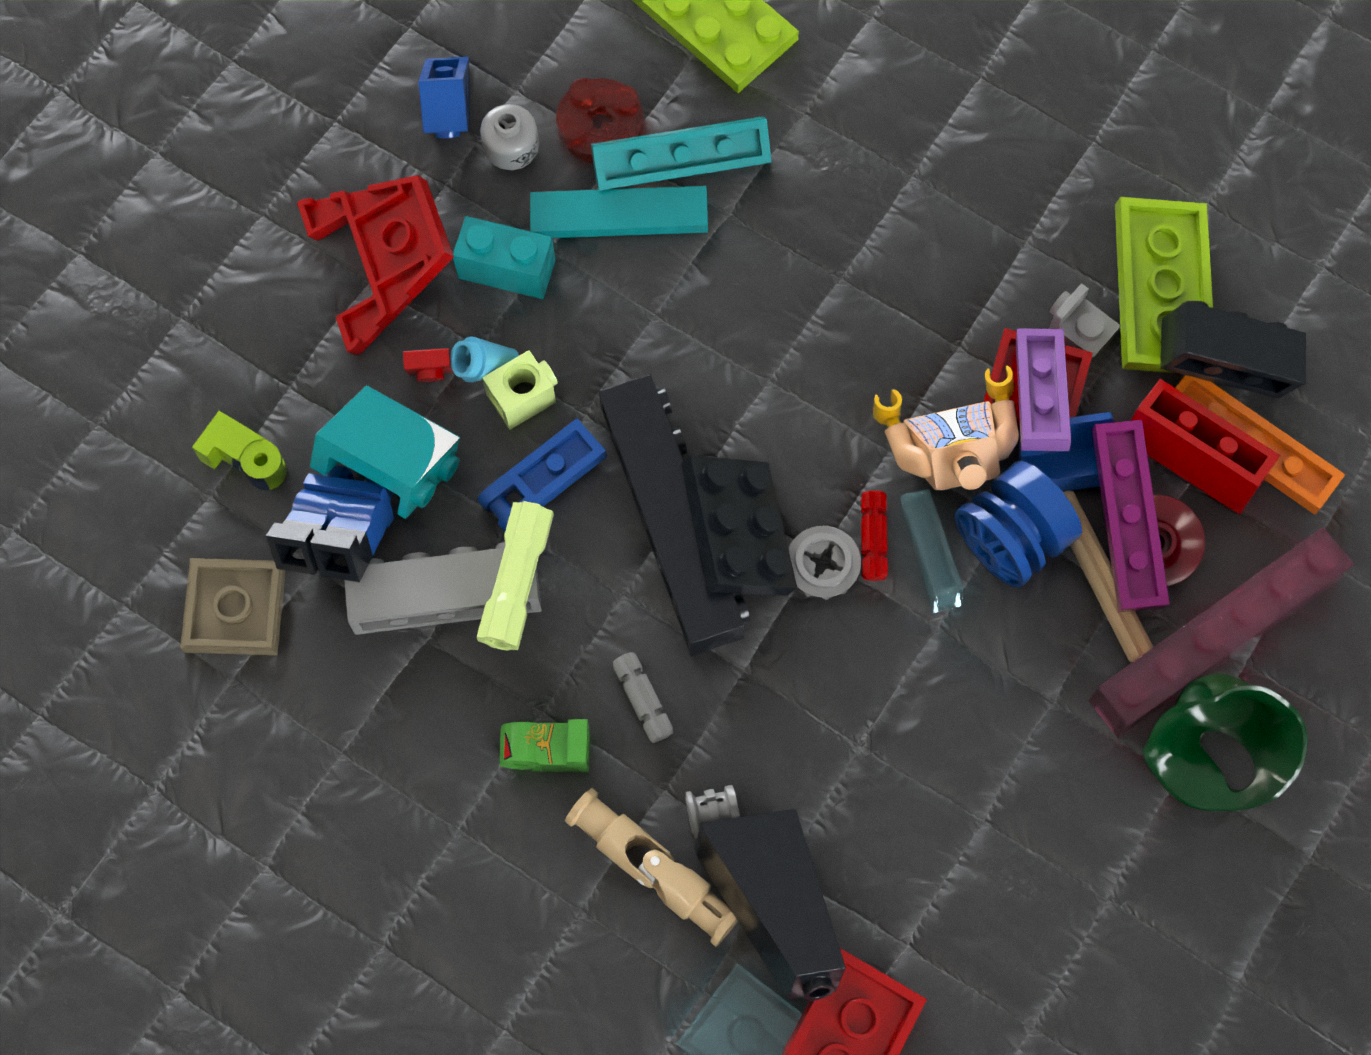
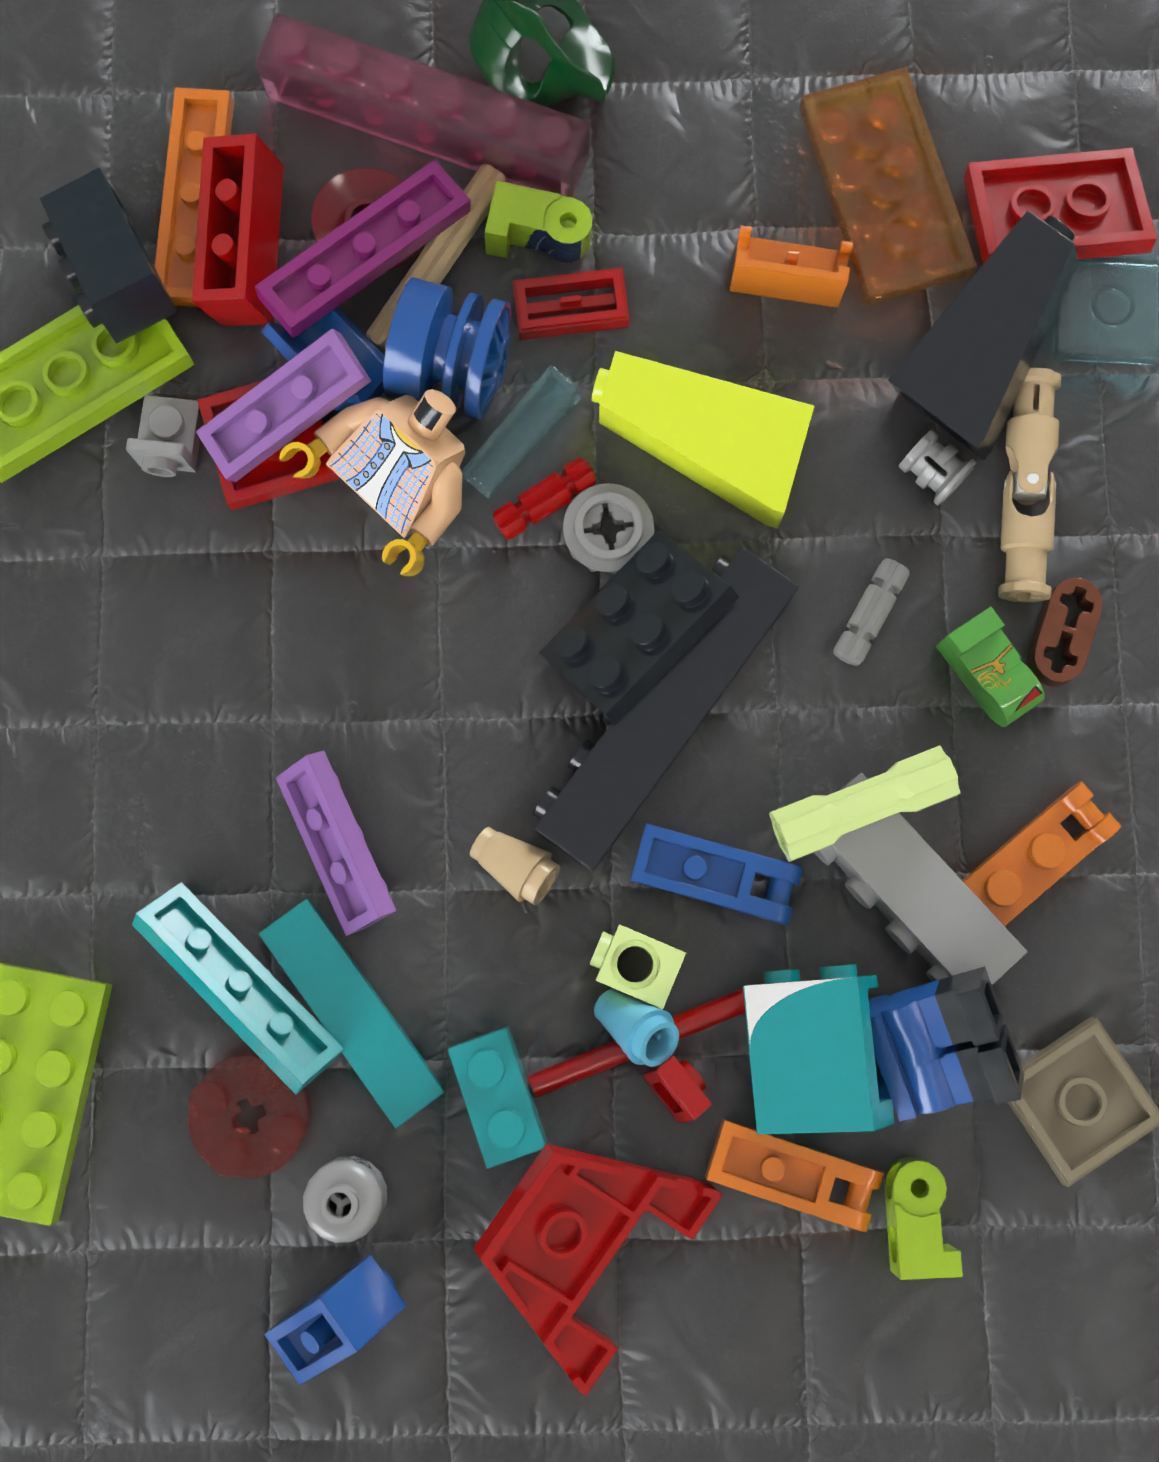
camera: 125 degrees left, 10 degrees up
none -> medium lavender plate [276,750,396,936]
none -> tan cone [470,827,560,905]
none -> lime leg [485,180,592,263]
none -> red tile [512,267,630,340]
none -> red bar [528,988,745,1099]
none -> neon yellow slope [591,351,814,529]
none -> orange plate [705,1118,884,1232]
none -> orange hinge [729,225,853,308]
none -> clear orange plate [799,67,977,305]
none -> orange plate [962,781,1121,926]
none -> copper beam [1027,578,1103,687]

